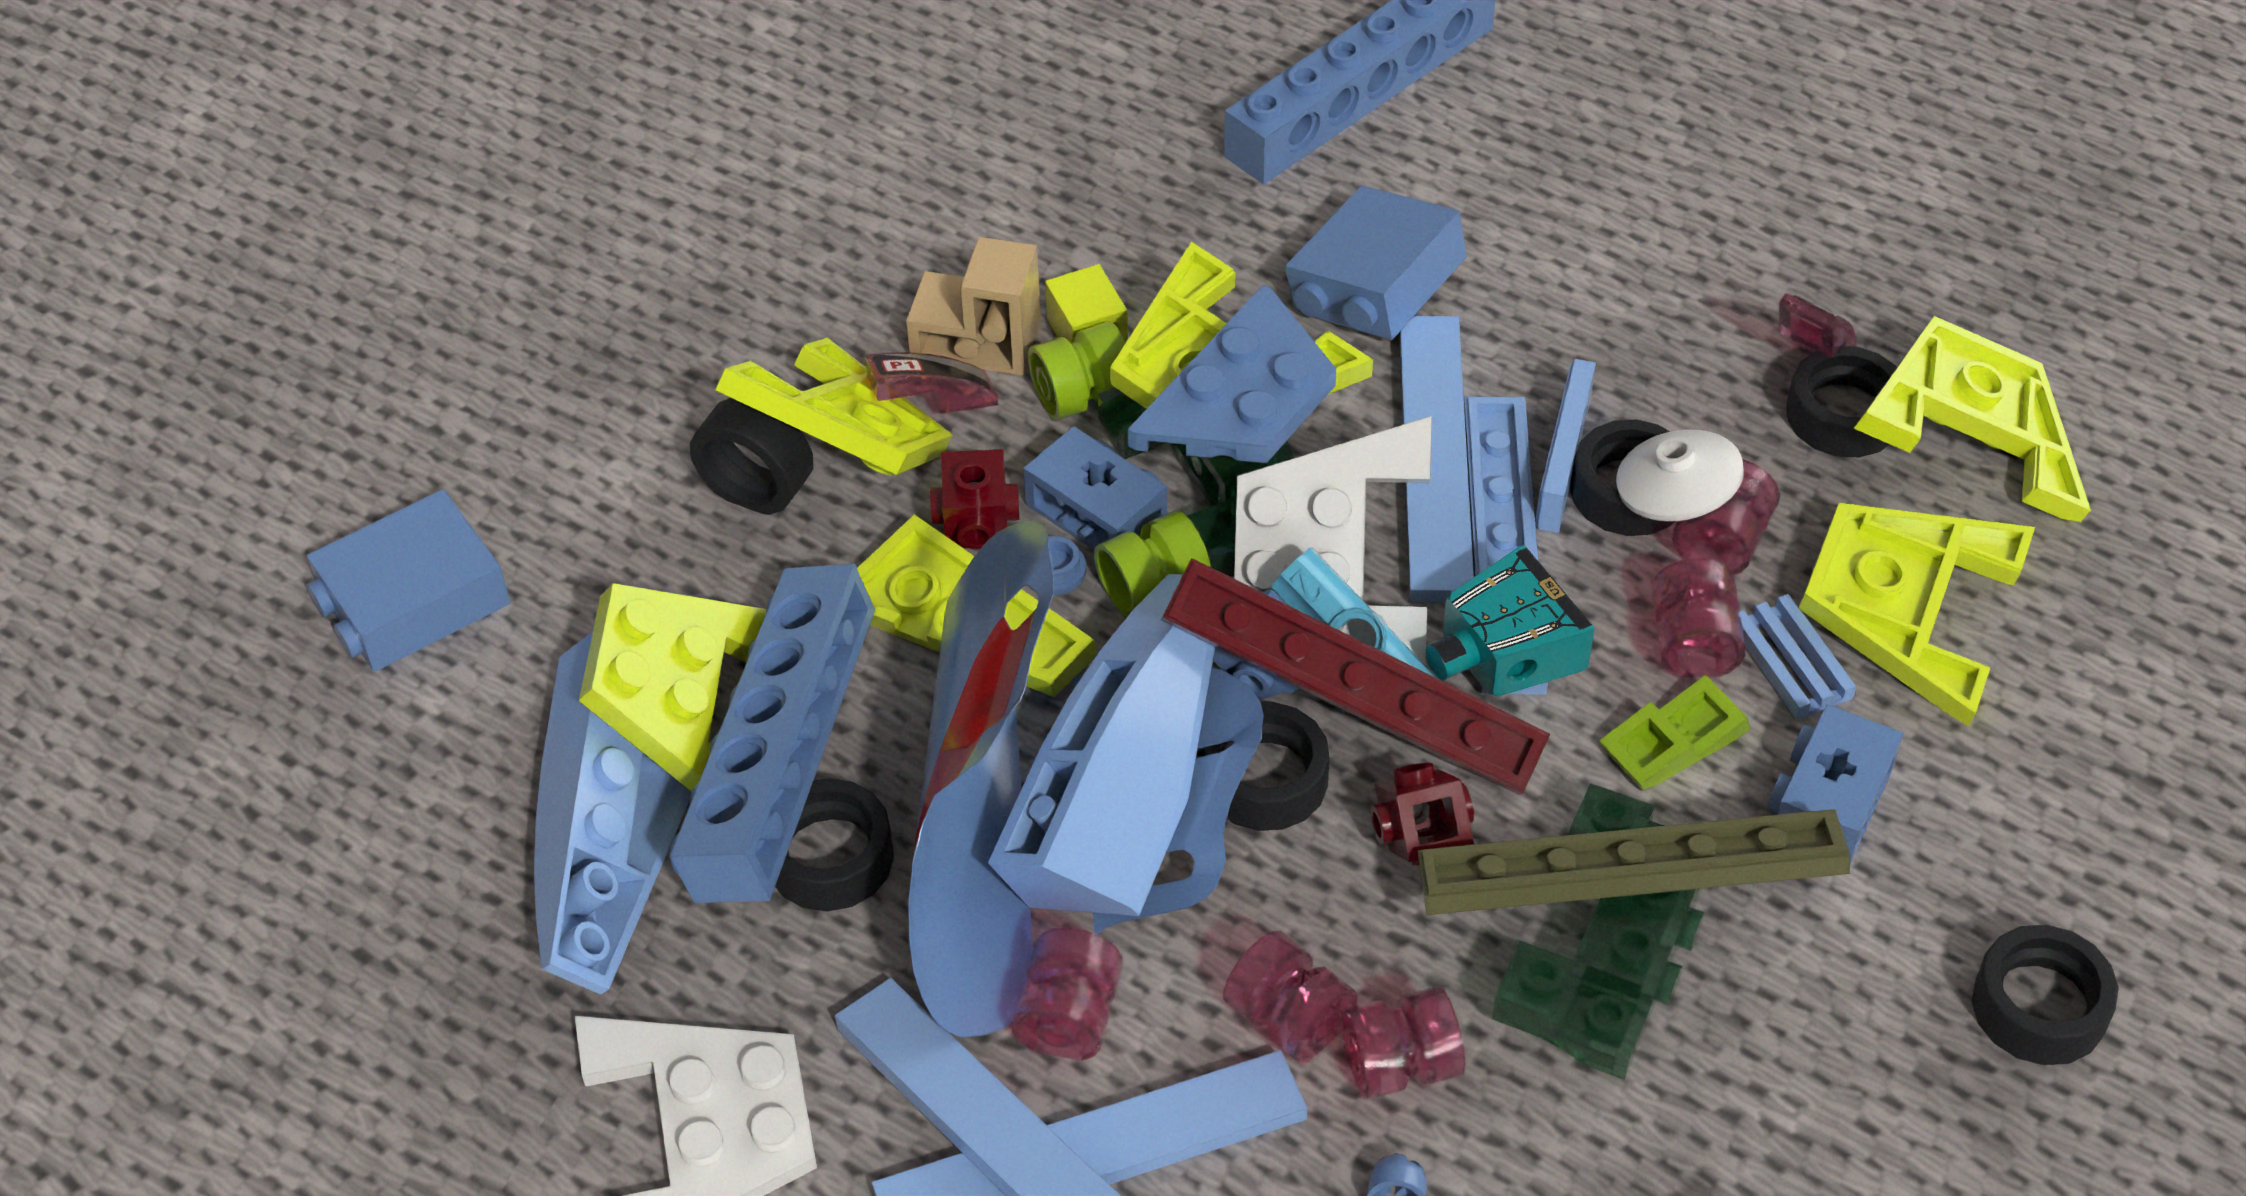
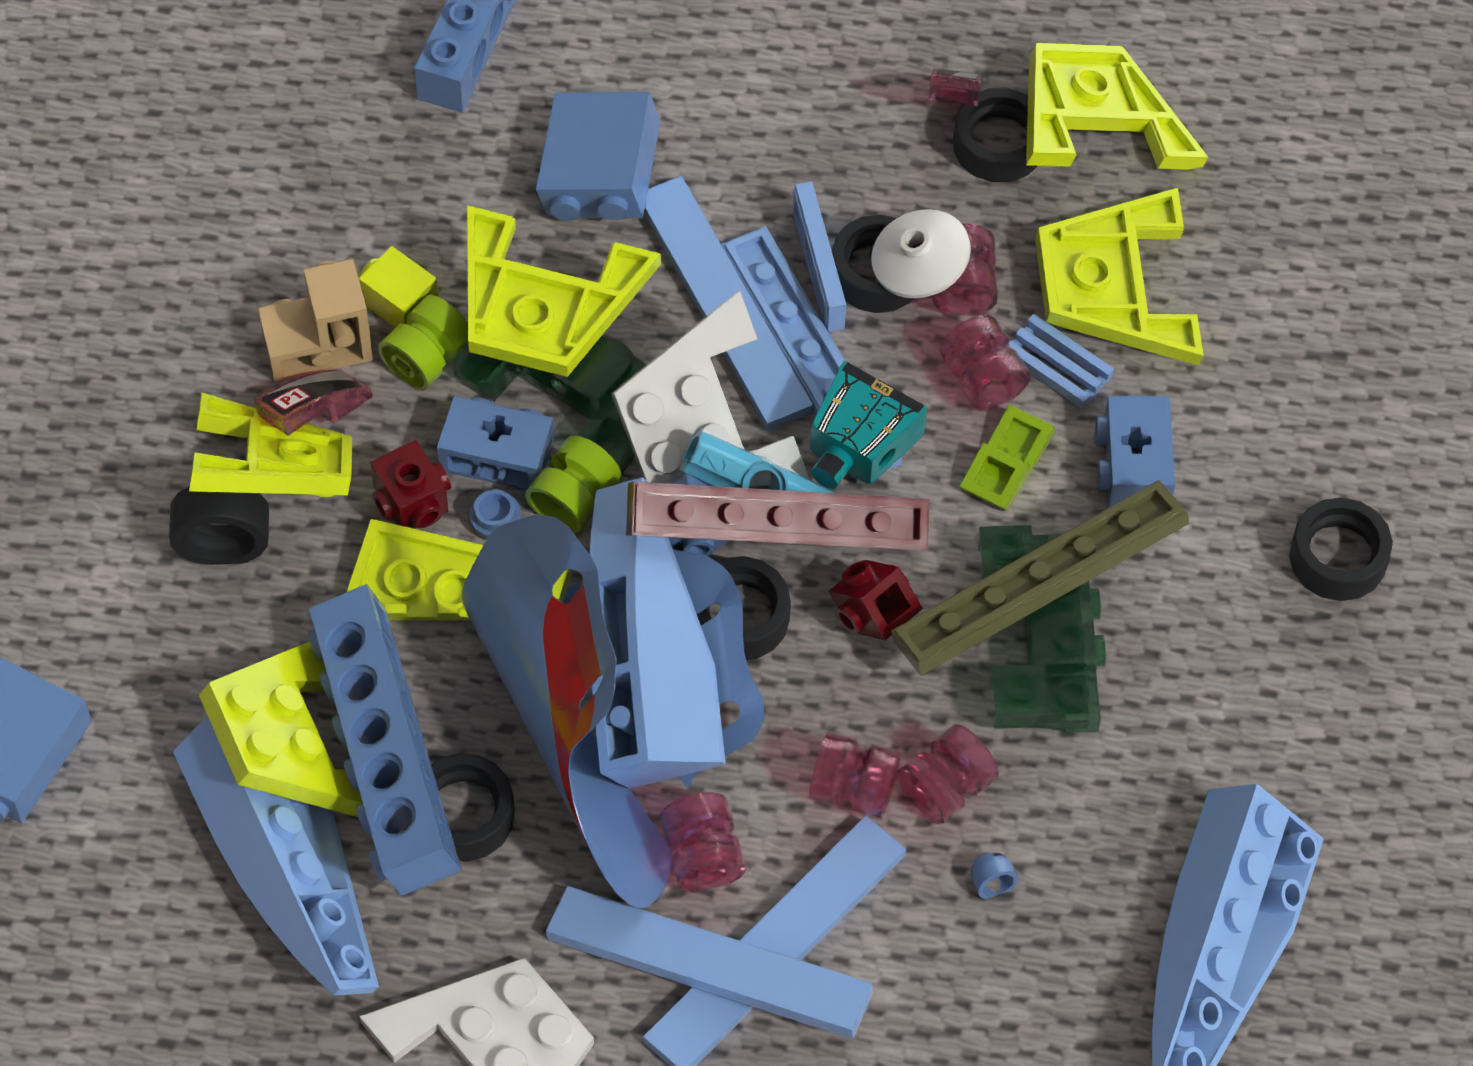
camera: 30 degrees left, 10 degrees up
medium blue wing [1128,285,1336,463] -> none

